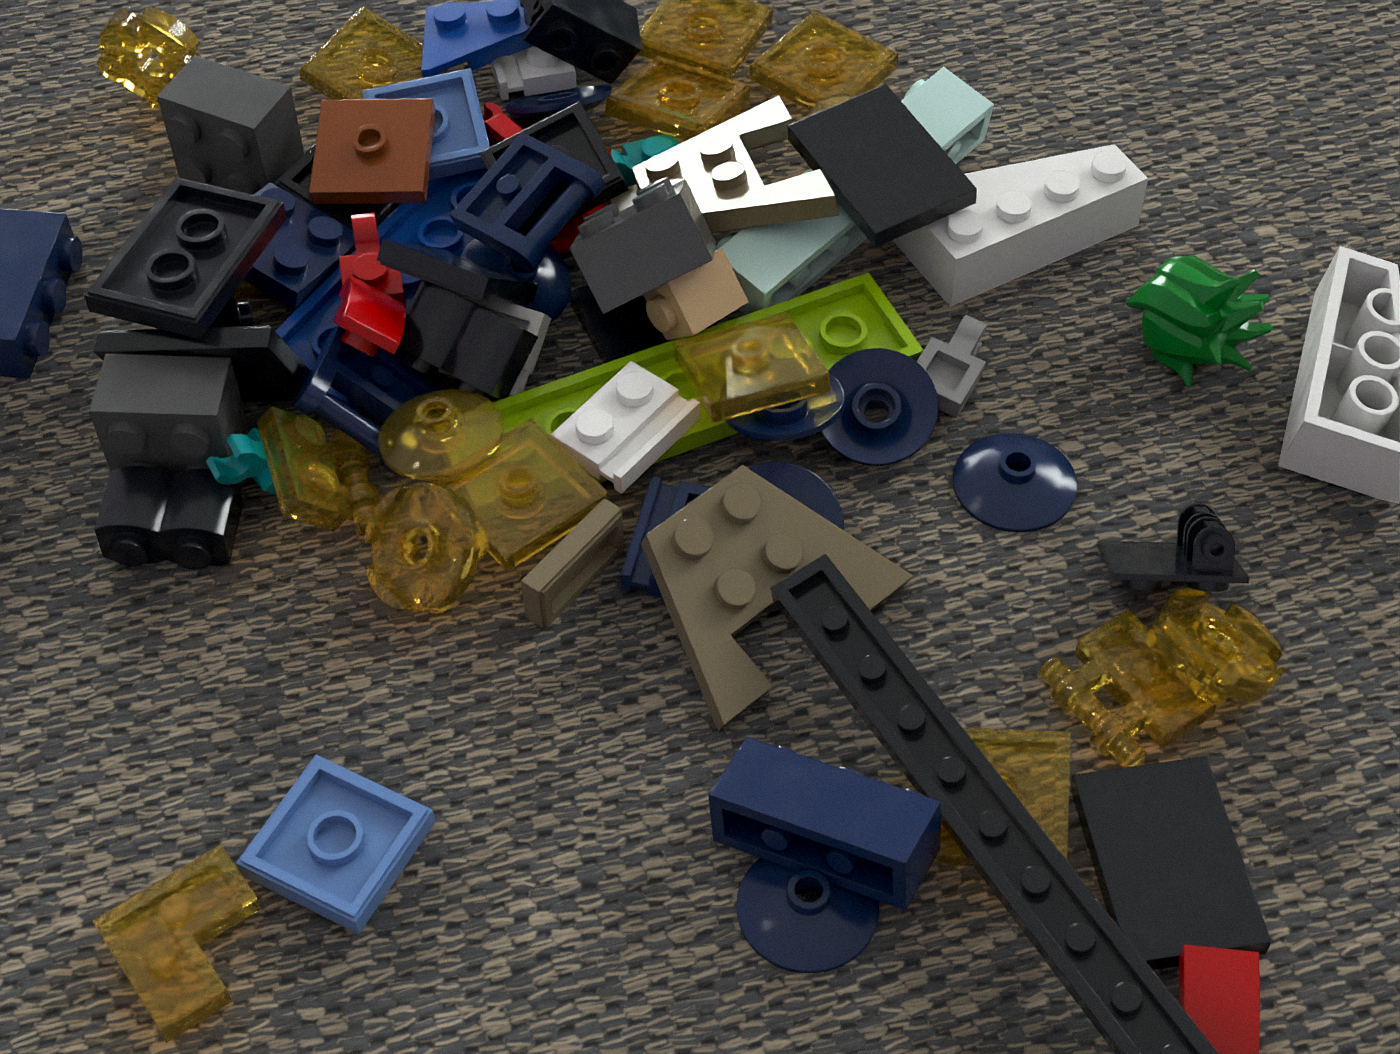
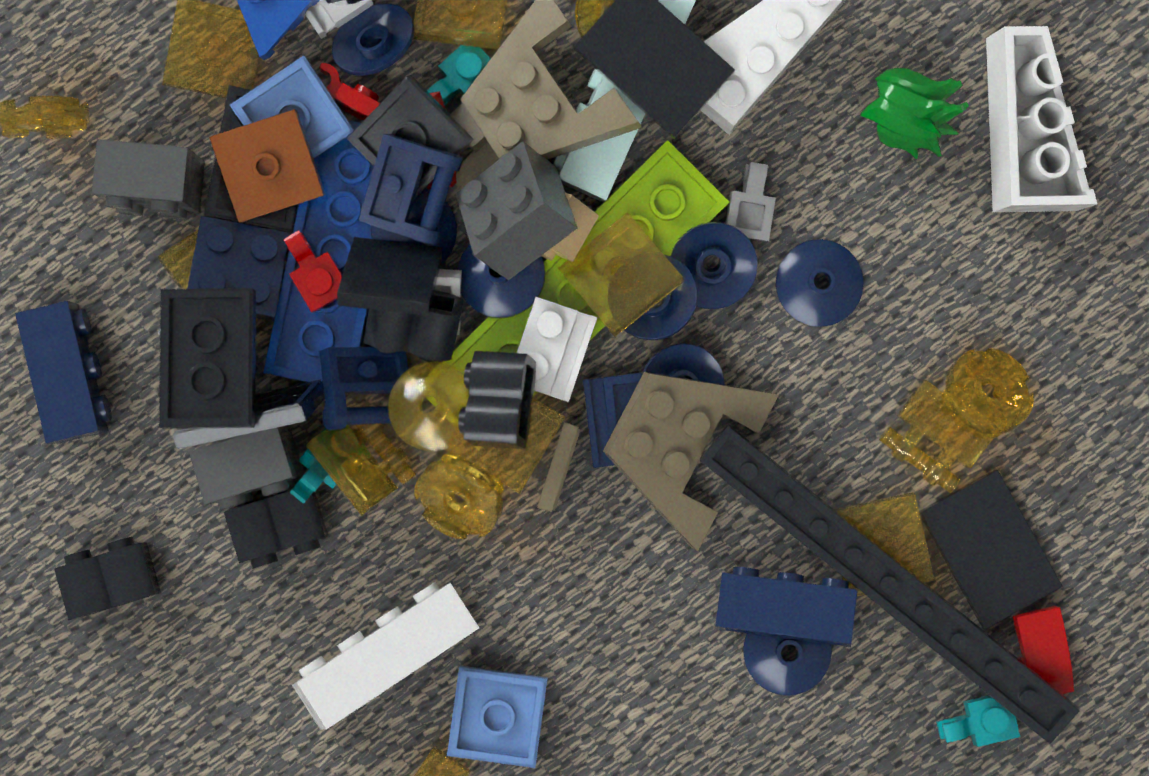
camera: 20 degrees left, 35 degrees up
red slope [332,274,406,357] -> none
black hinge [1097,503,1249,592] -> none
none -> white wedge [292,582,479,730]
none -> dark blue dish [457,244,545,318]
none -> black brick [458,351,536,449]

